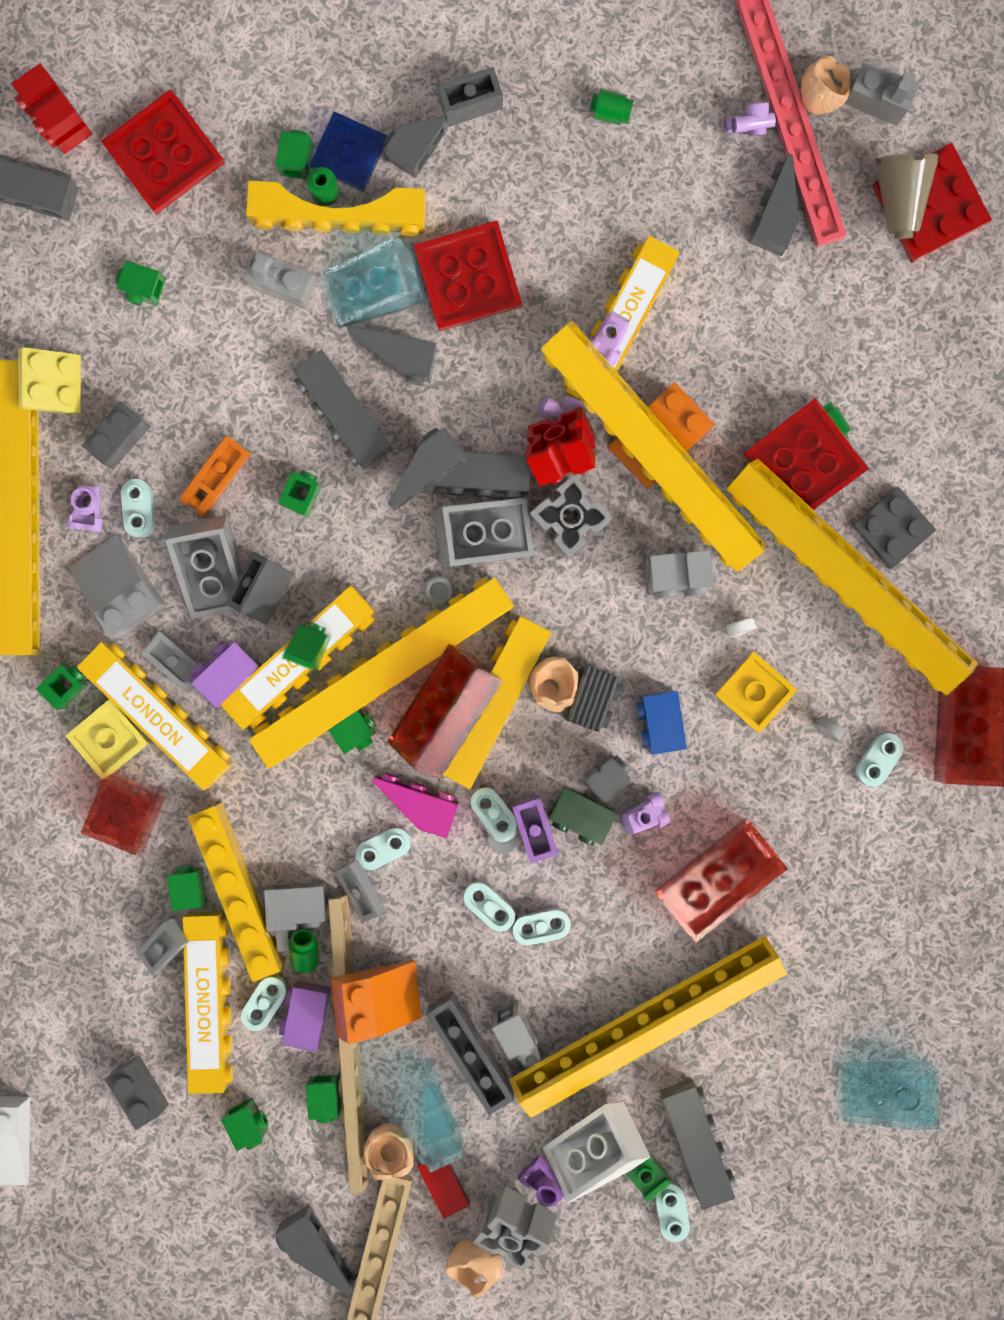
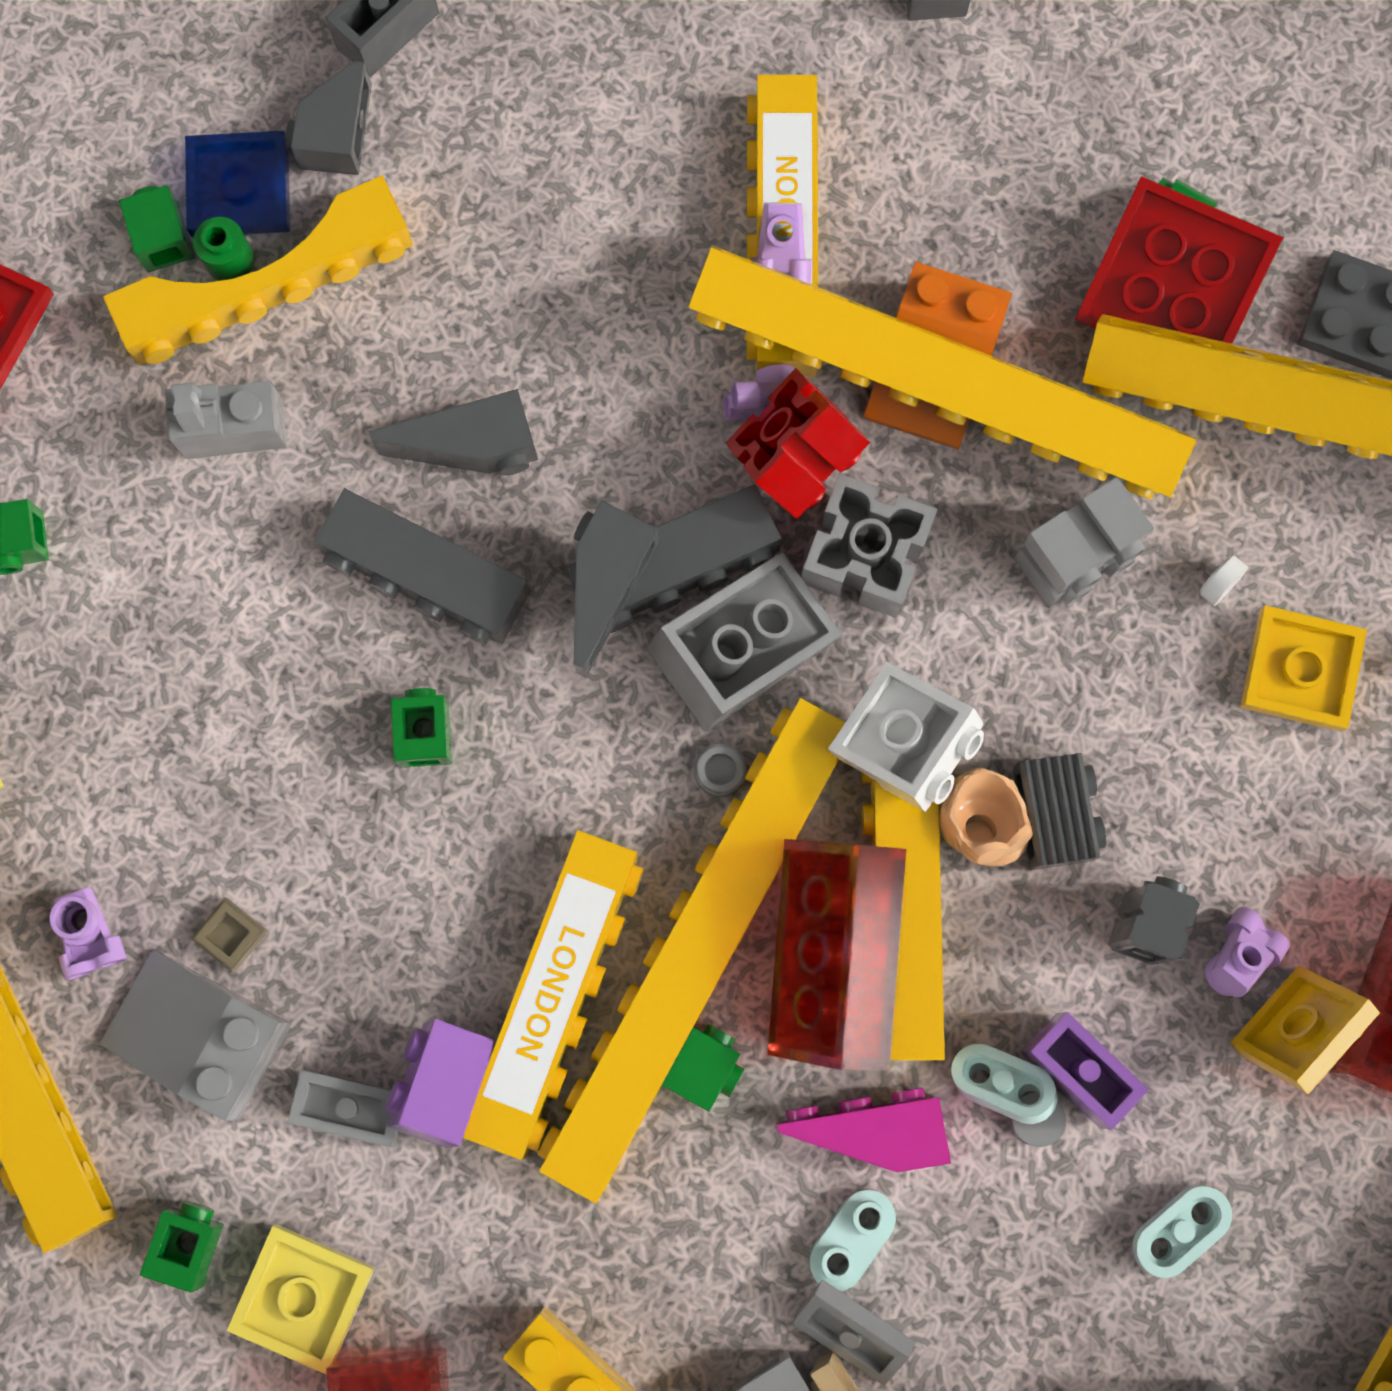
camera: 25 degrees left, 10 degrees down
brick [77,642,234,791] -> none
dark grey brick [81,401,151,470] -> none
light aqua plate [121,479,155,538] -> none
light grey slope [165,515,241,619] -> none
orange plate [179,435,252,519] -> none
dark grey brick [225,552,294,625] -> none
green slope [282,622,331,669] -> none
clear light blue slope [323,237,427,328] -> none
red plate [414,220,522,332] -> none
light aqua plate [464,881,515,932] -> none
dark green brick [548,785,618,846] -> none
blue brick [636,690,687,755] -> none
none -> dark tan tile [191,897,268,972]
none -> white plate [828,662,984,812]
none -> yellow plate [1230,965,1380,1094]

